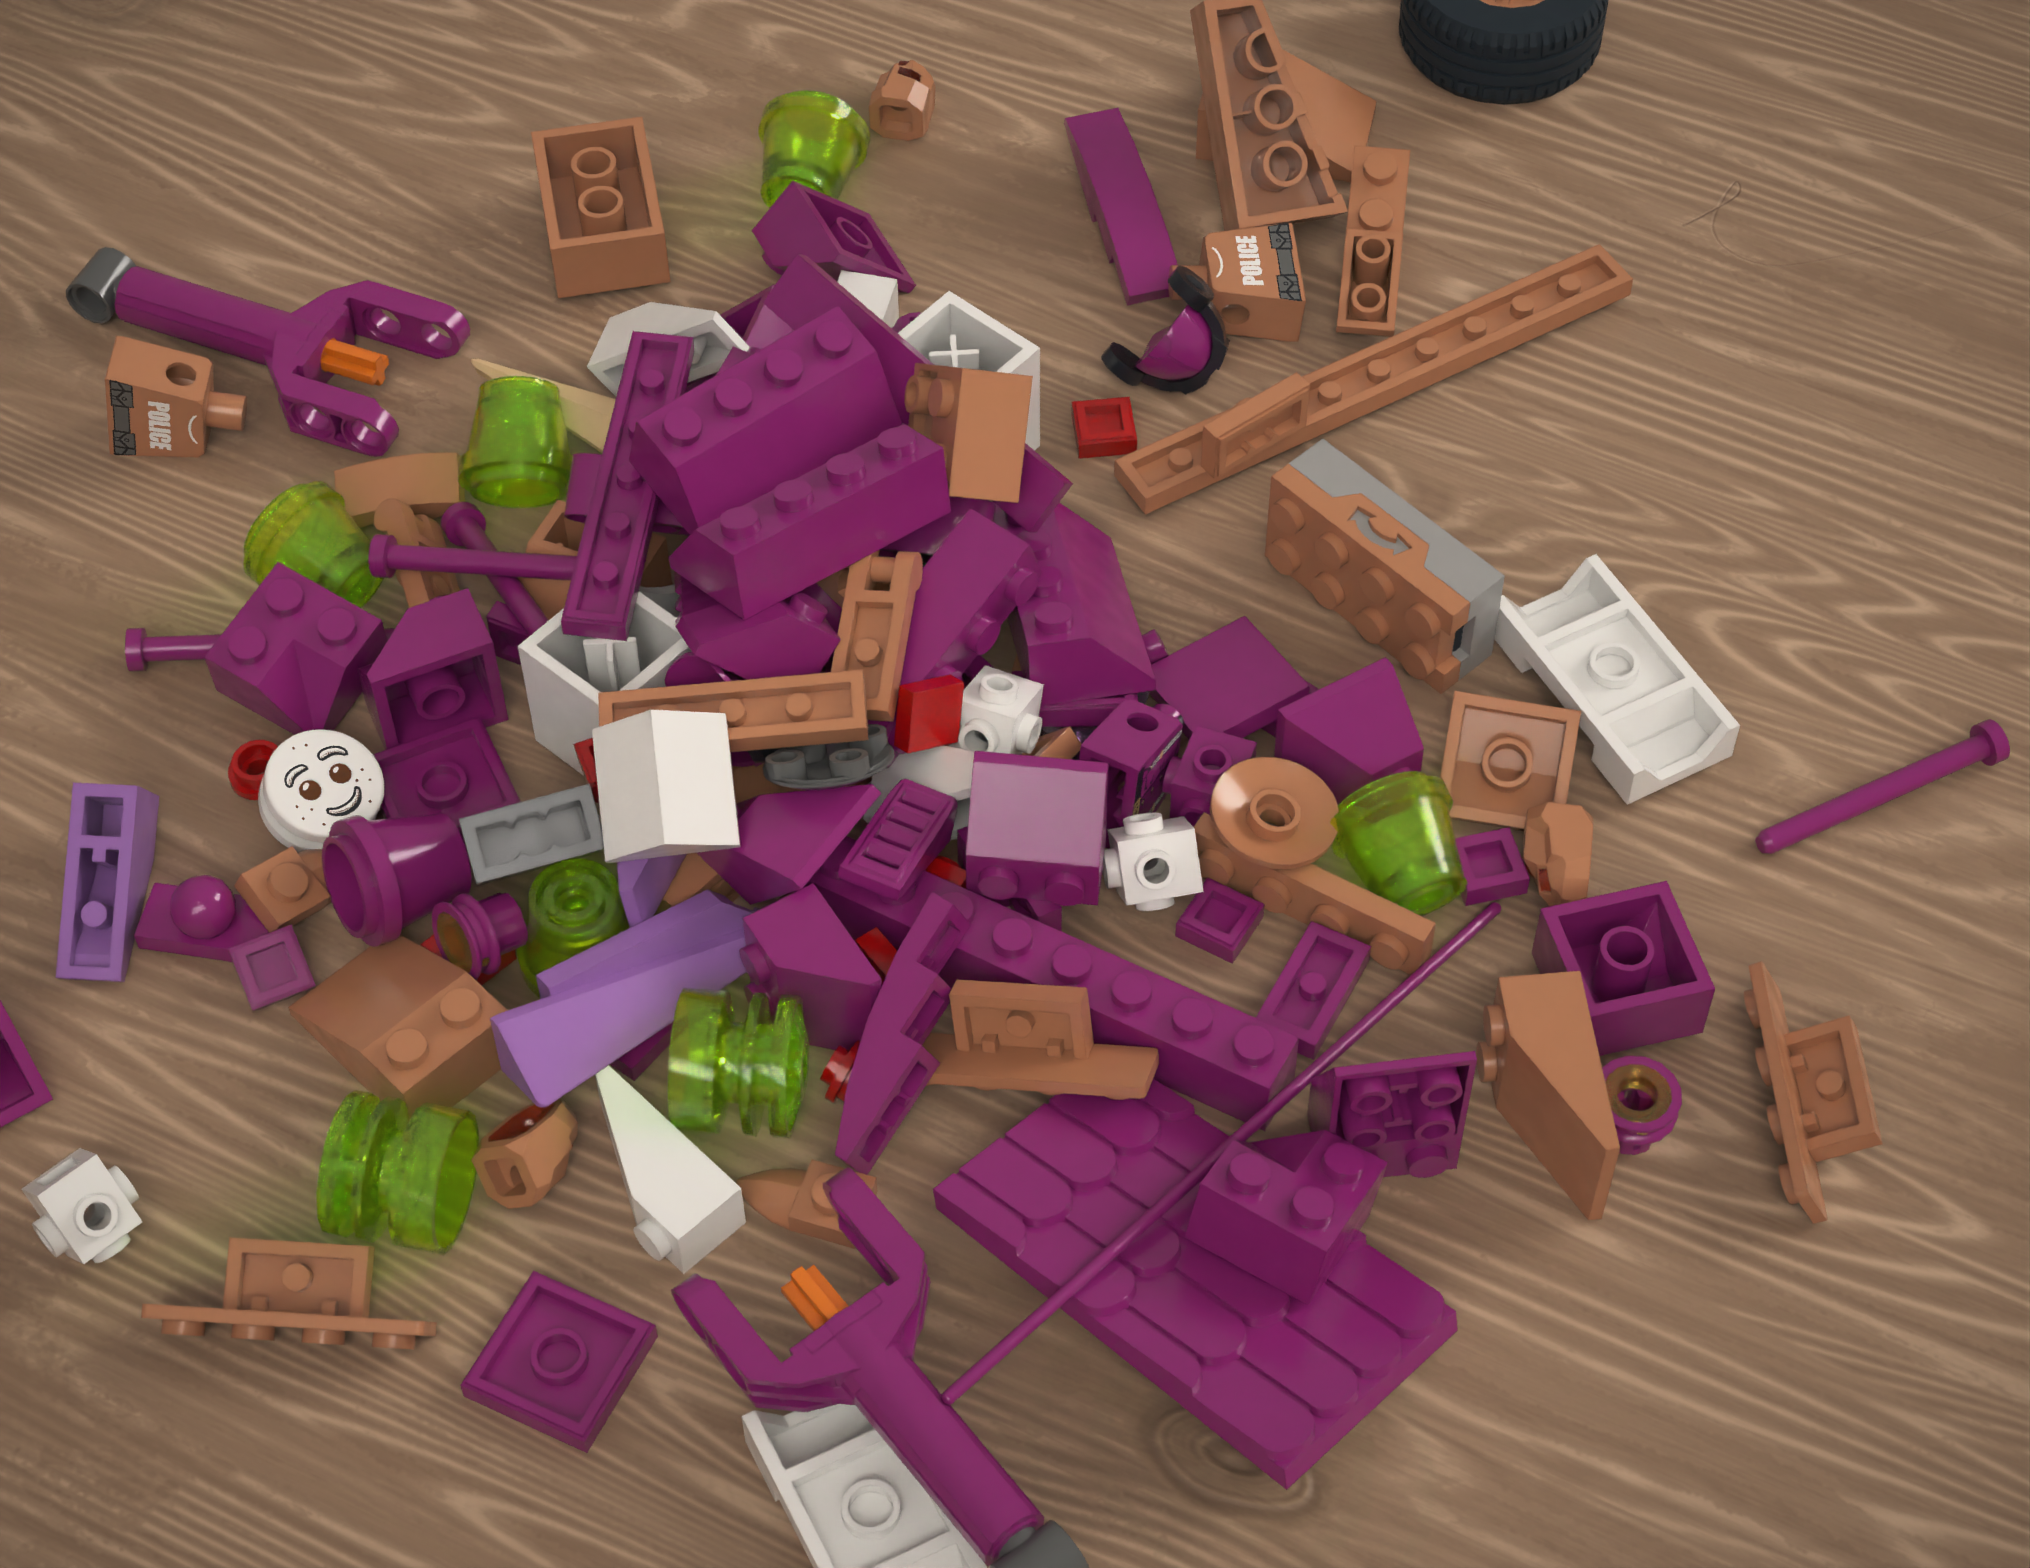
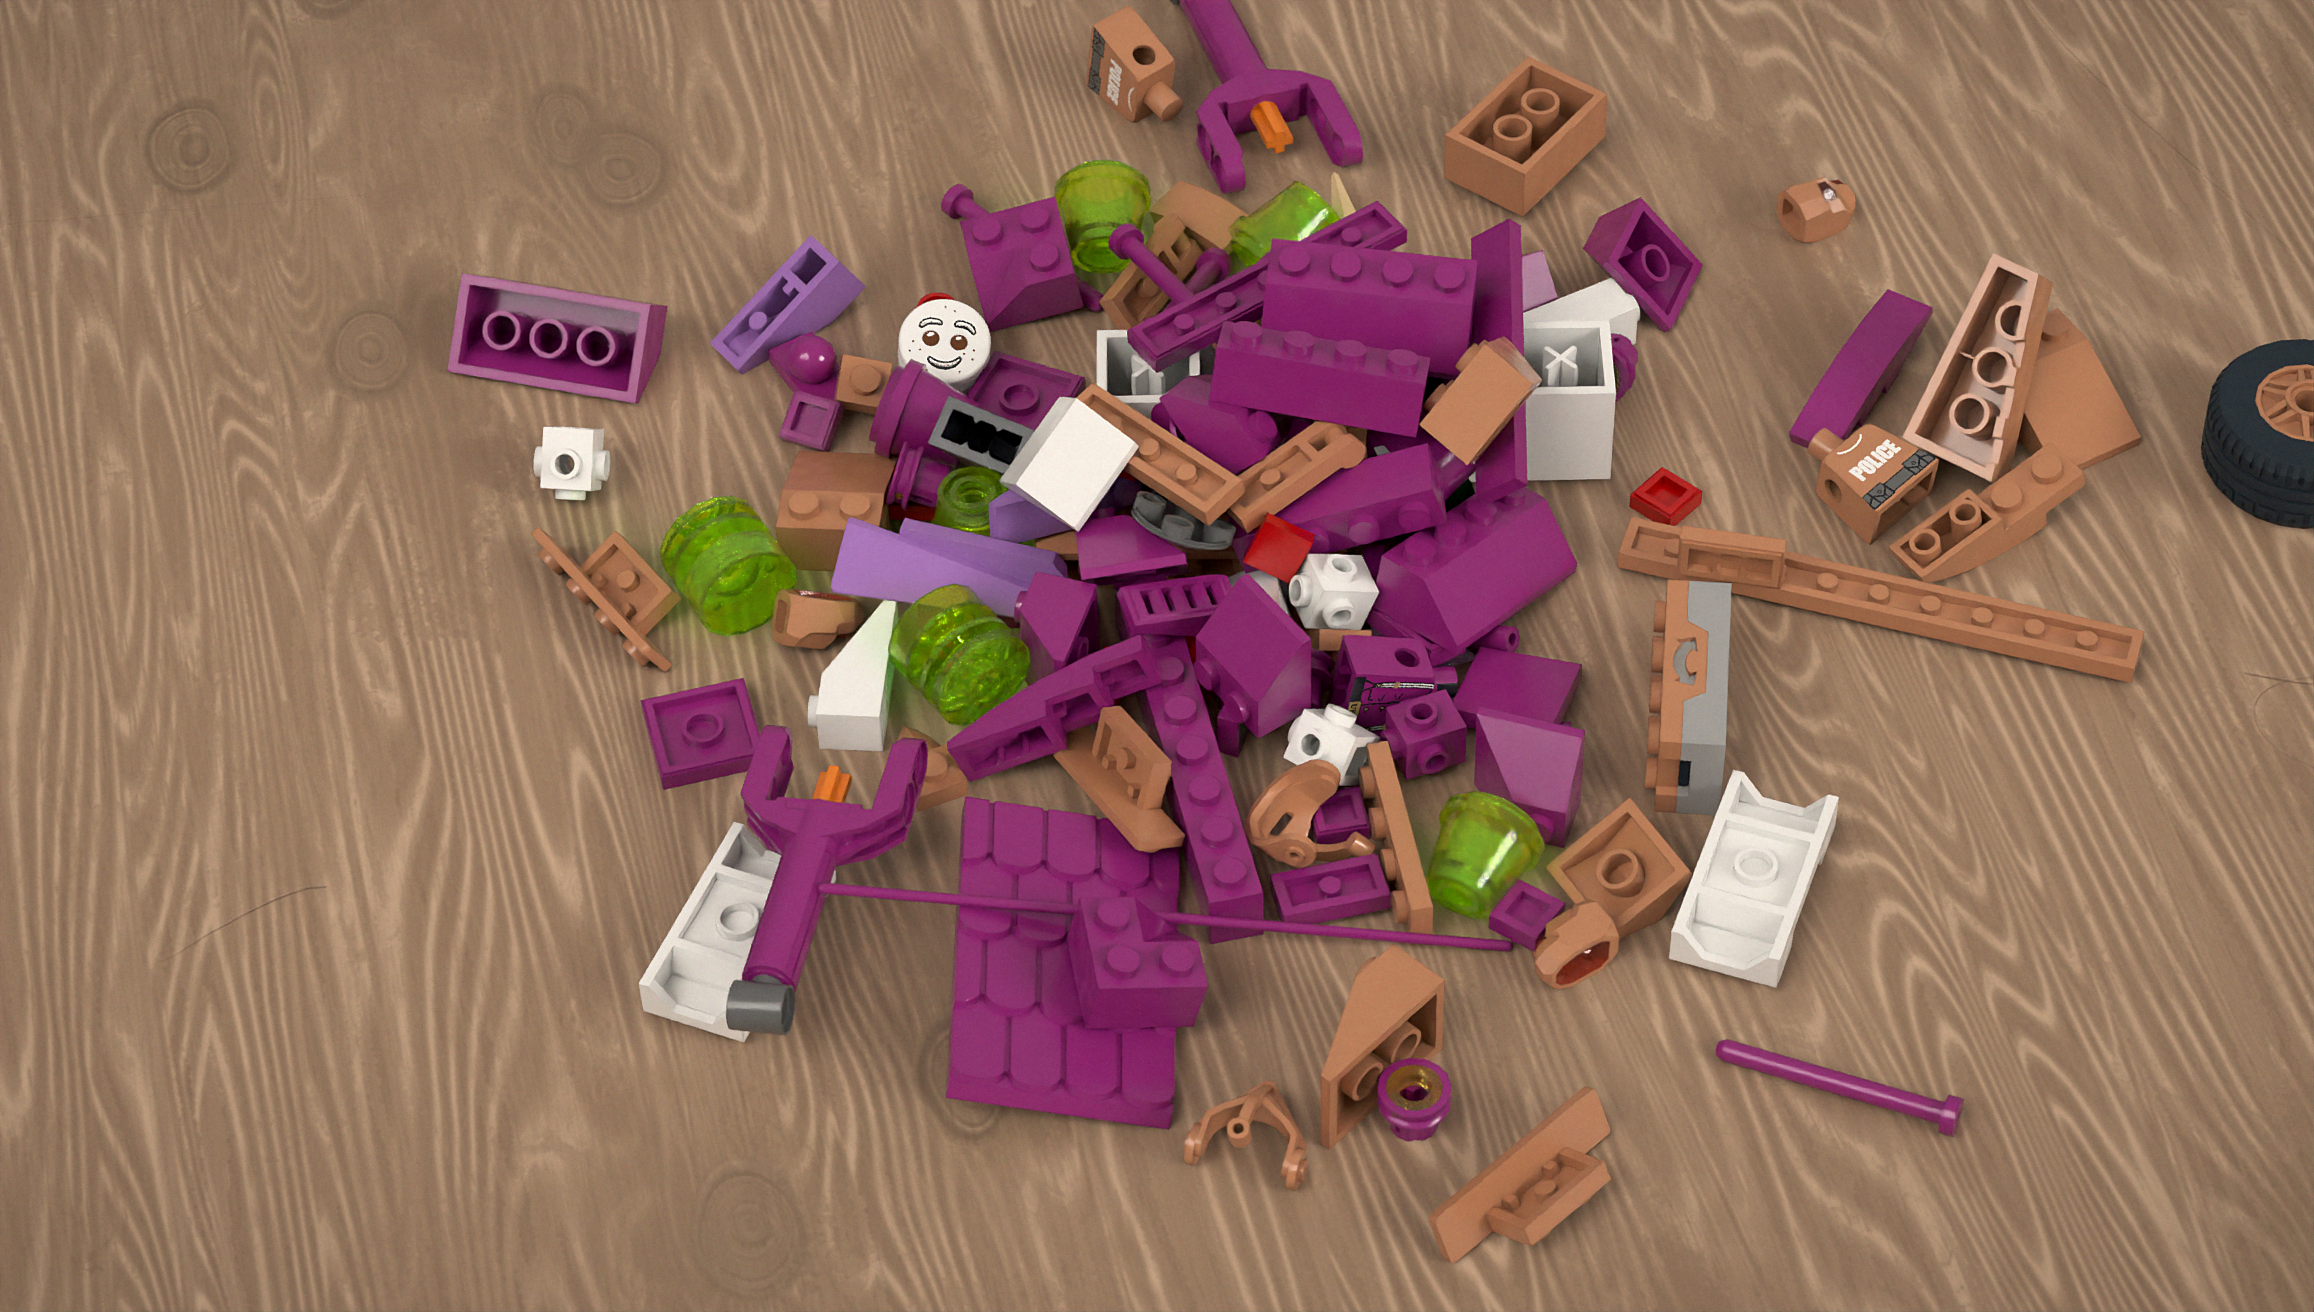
camera: 50 degrees right, 5 degrees down
magenta slope [357,588,509,750] -> none
white slope [587,302,749,397] -> none
clear neon green piece [758,90,870,208] -> none
cap [1101,265,1230,395] -> none
nougat dish [1210,757,1340,869] -> none
magenta slope [1307,1051,1477,1178] -> none
magenta slope [1532,881,1715,1056] -> none
none -> nougat helmet [1183,1081,1308,1191]
none -> nougat helmet [1244,759,1375,869]

